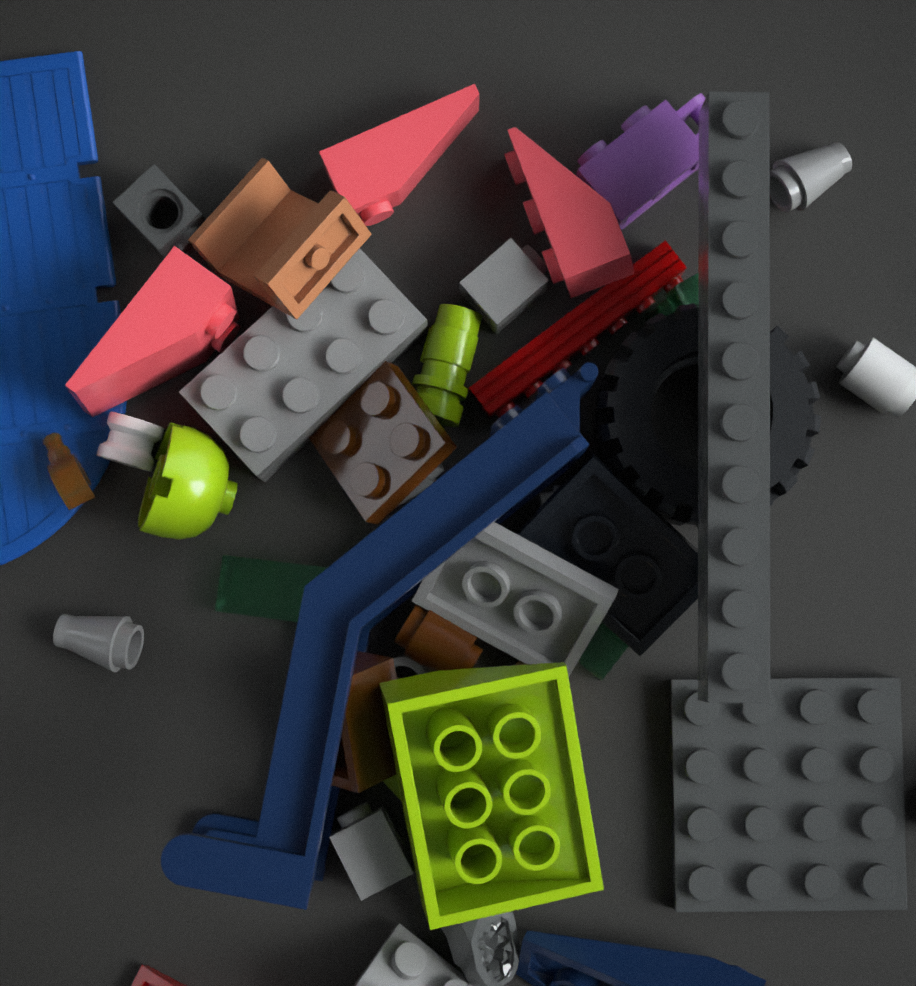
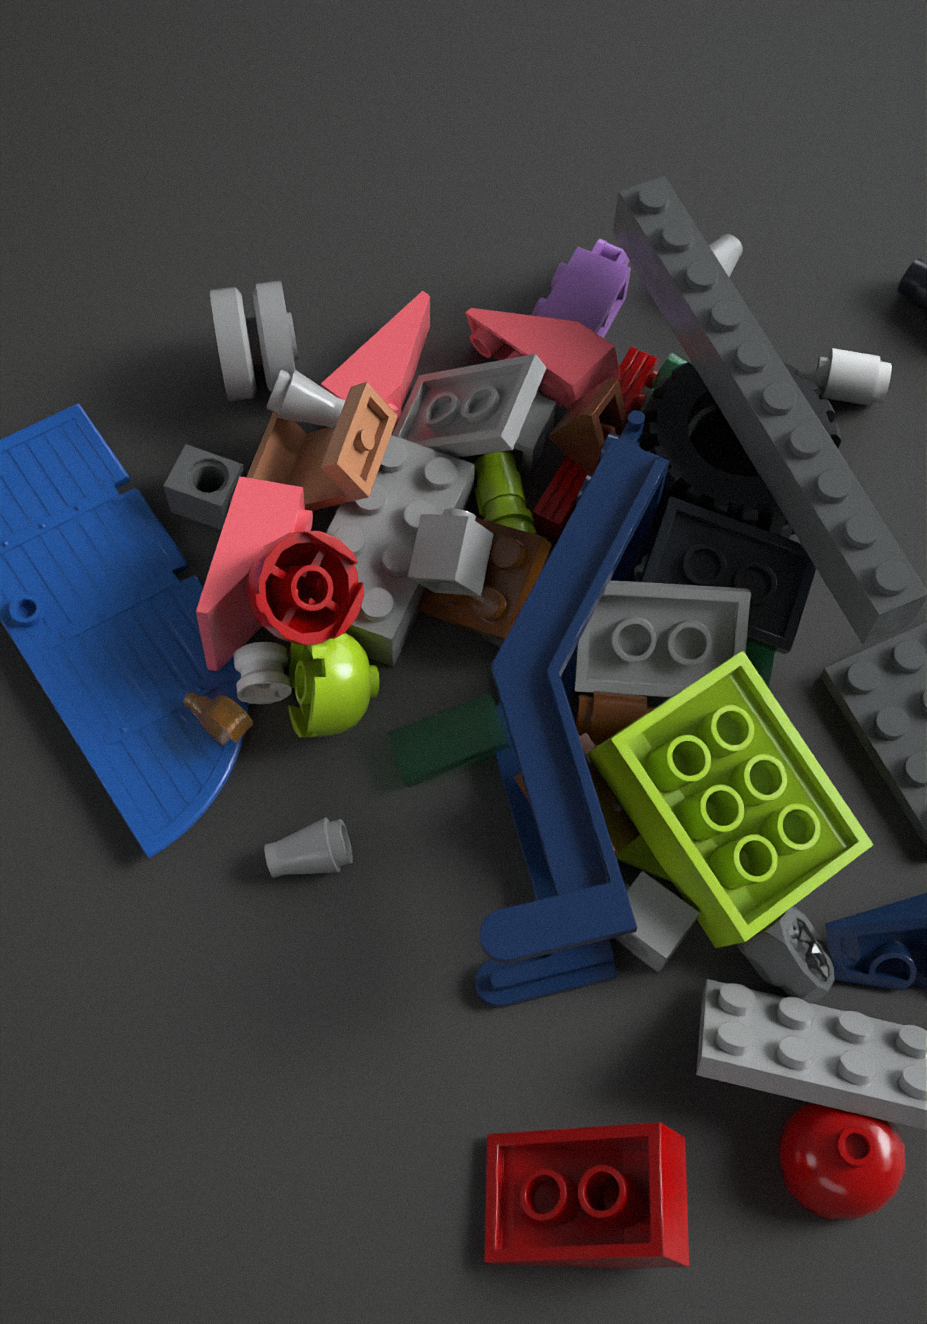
camera: 30 degrees left, 20 degrees down
none -> light grey wheel [210,280,298,402]
none -> red cylinder [246,531,364,645]
none -> light grey cone [266,369,345,429]
none -> light grey plate [392,354,547,458]
none -> light grey brick [408,508,494,596]
none -> copper slope [548,377,628,475]

